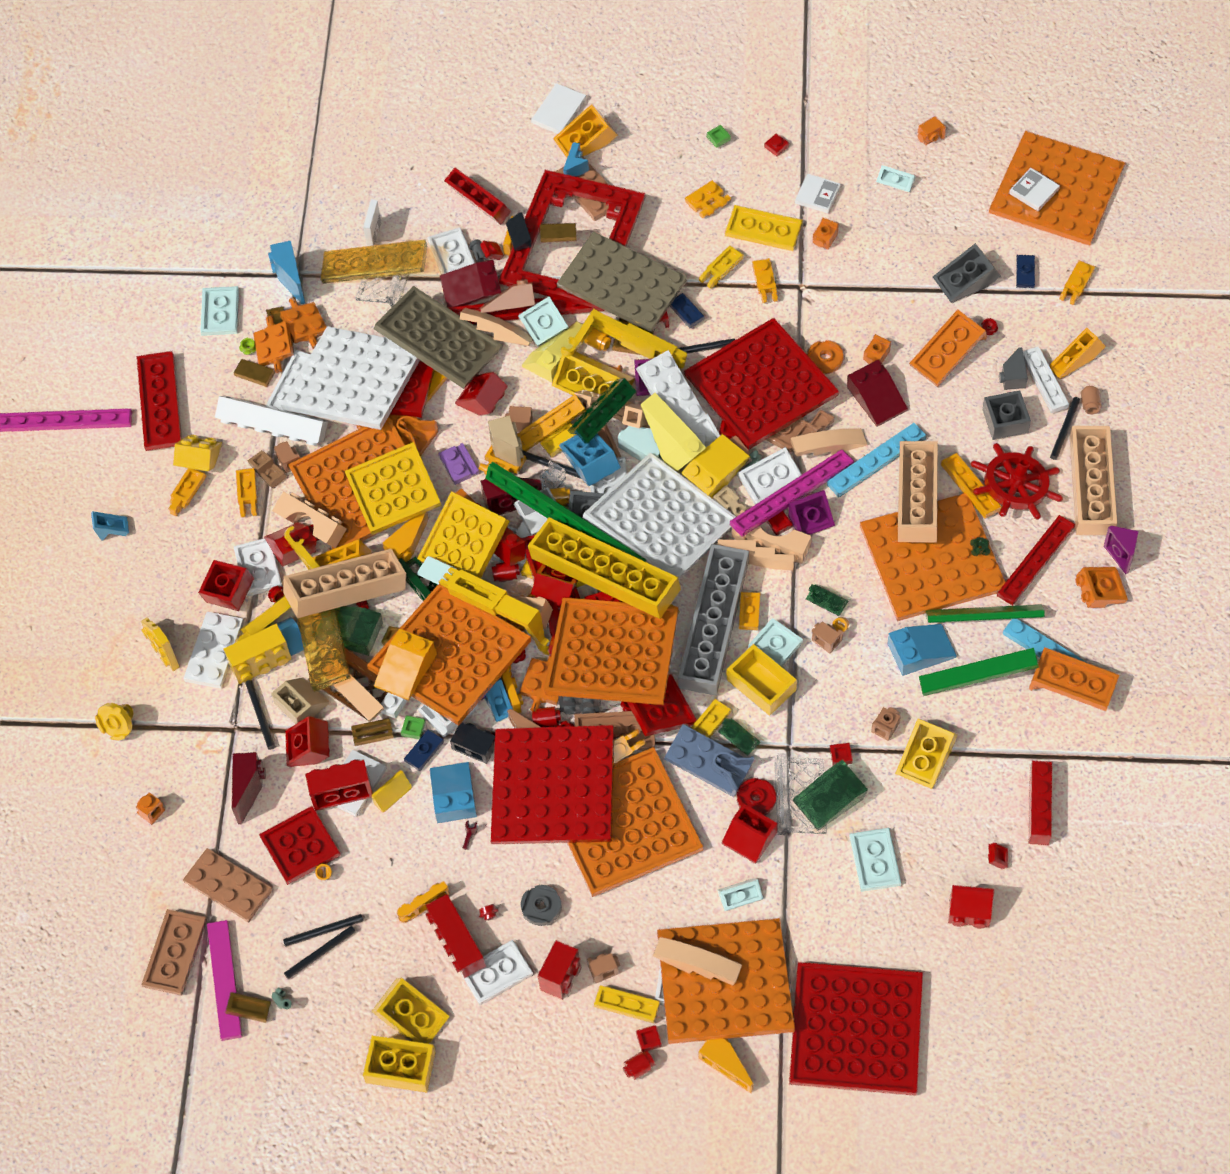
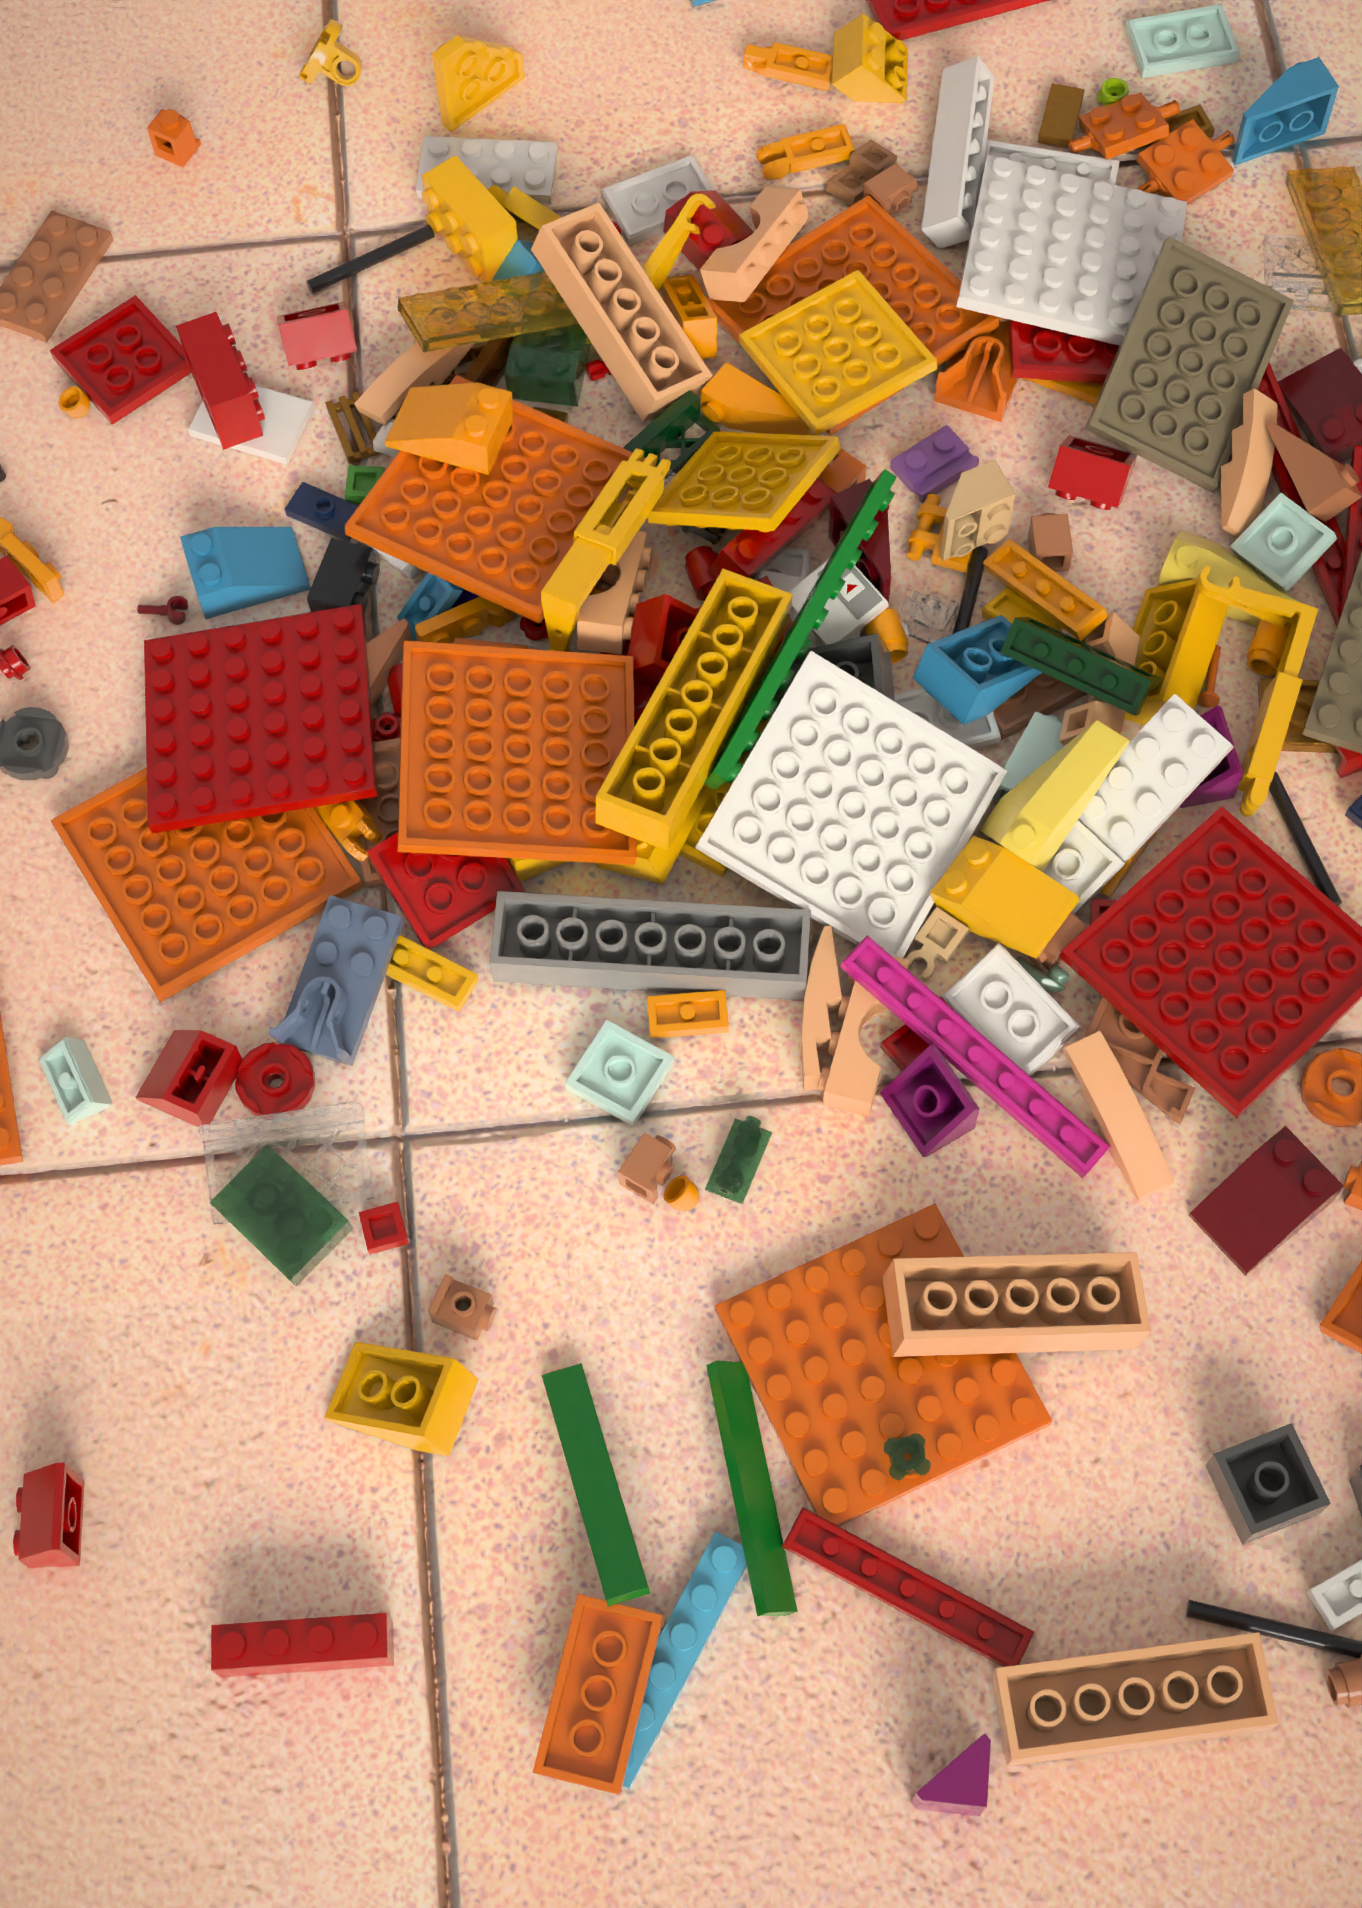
camera: 80 degrees right, 5 degrees up
red brick [198,560,254,611] -> none
dark red slope [231,752,266,825] -> none
tan slope [271,677,329,724] -> none
yellow slope [372,770,412,813] -> none
light aqua slope [417,556,457,584] -> none
clear green hinge [718,718,761,756] -> none
yellow piece [727,644,797,716] -> none
medium azure plate [827,423,926,498] -> none
light aqua tile [849,828,901,892] -> none
dark azure slope [887,624,957,676] -> none
light orange plate [941,453,1001,519] -> none
red piece [971,443,1063,520] -> none
red plate [988,842,1008,869] -> none
orange plate [1075,567,1128,608] -> none

